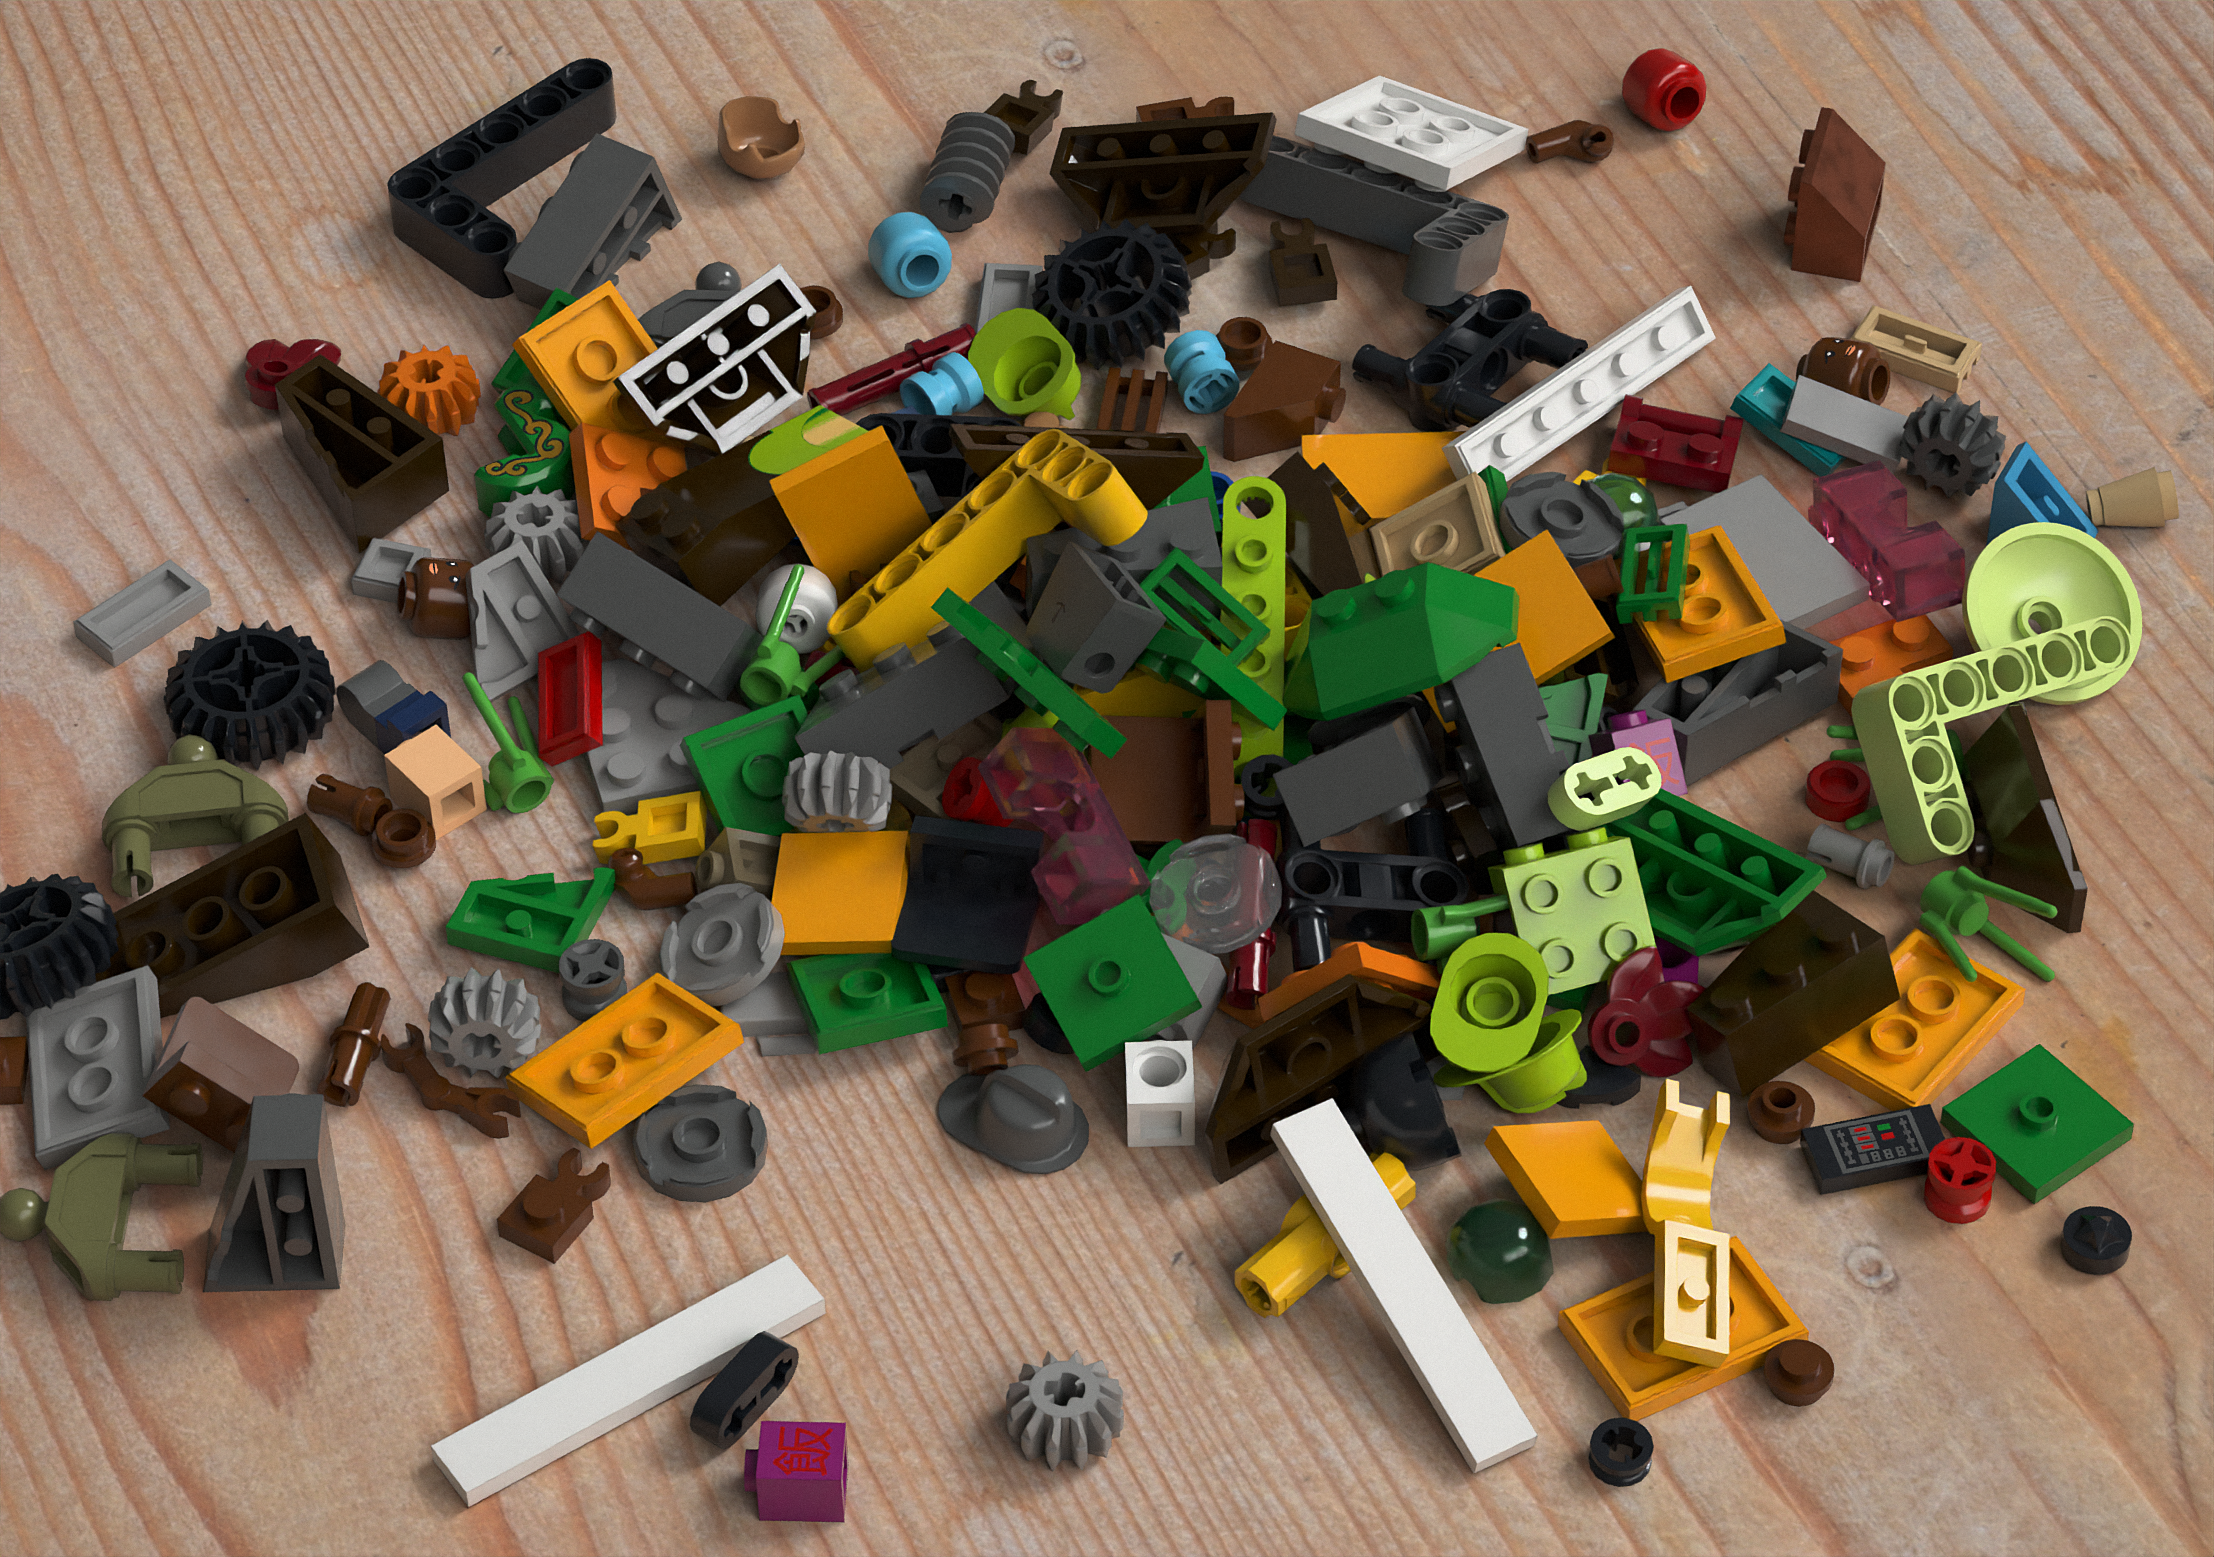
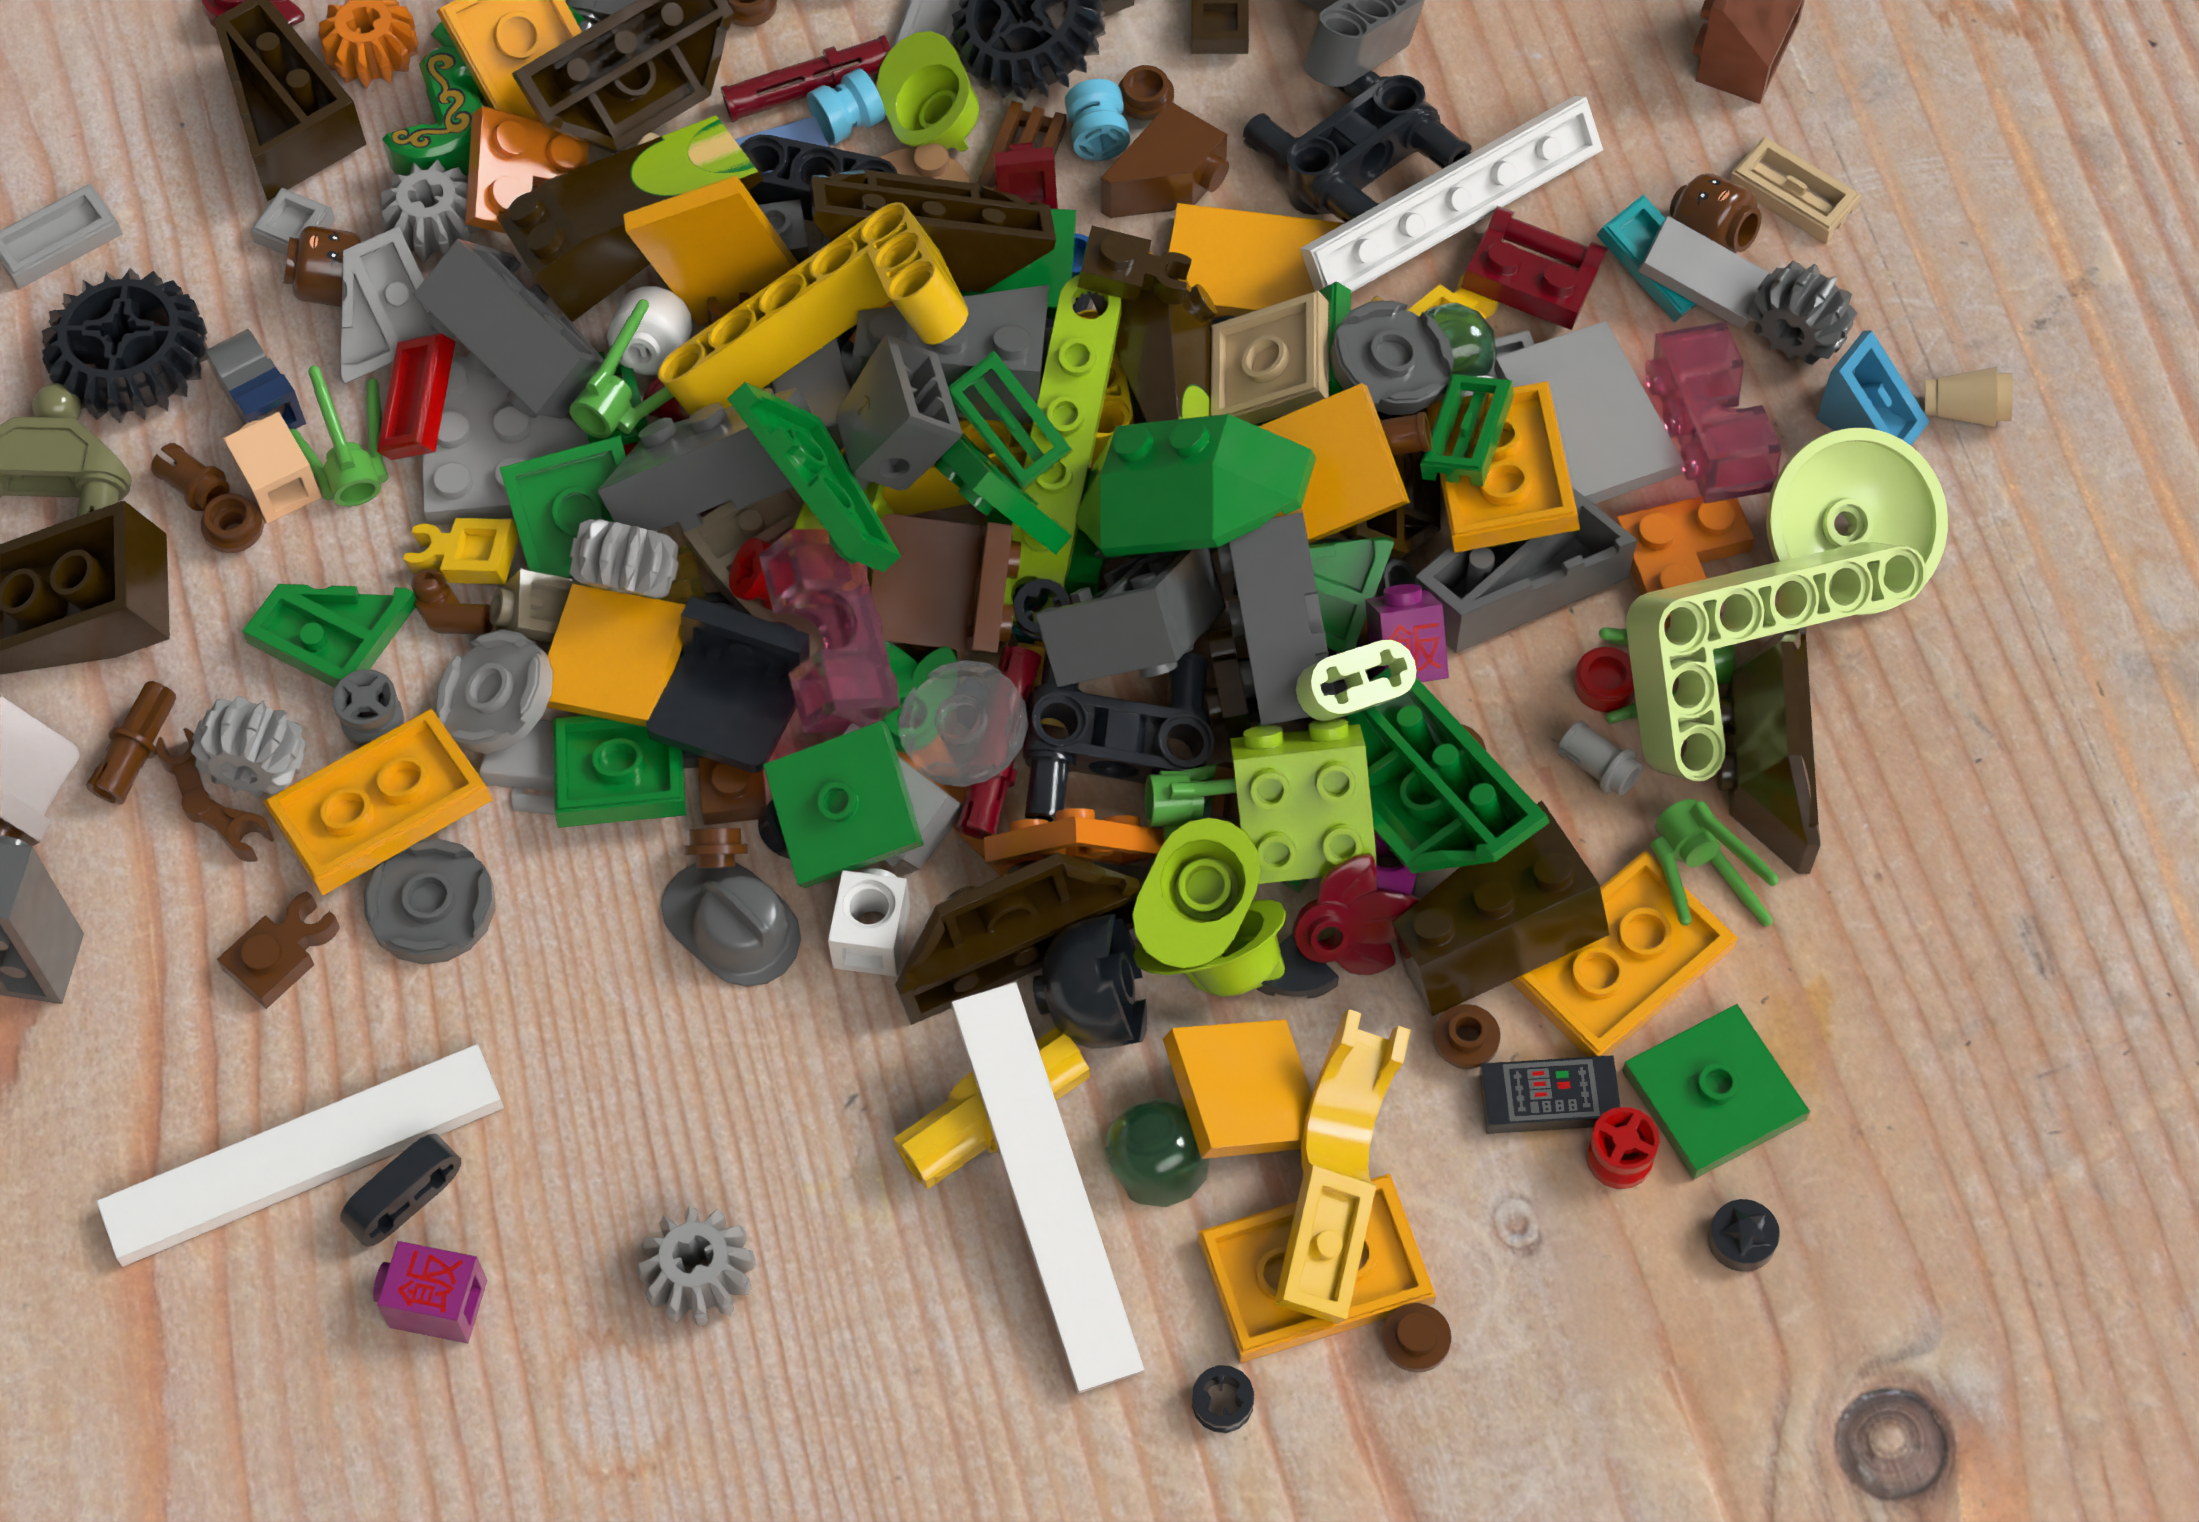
camera: 10 degrees right, 15 degrees up
none -> dark red tile [993,142,1058,209]
none -> dark brown plate [1077,225,1192,305]

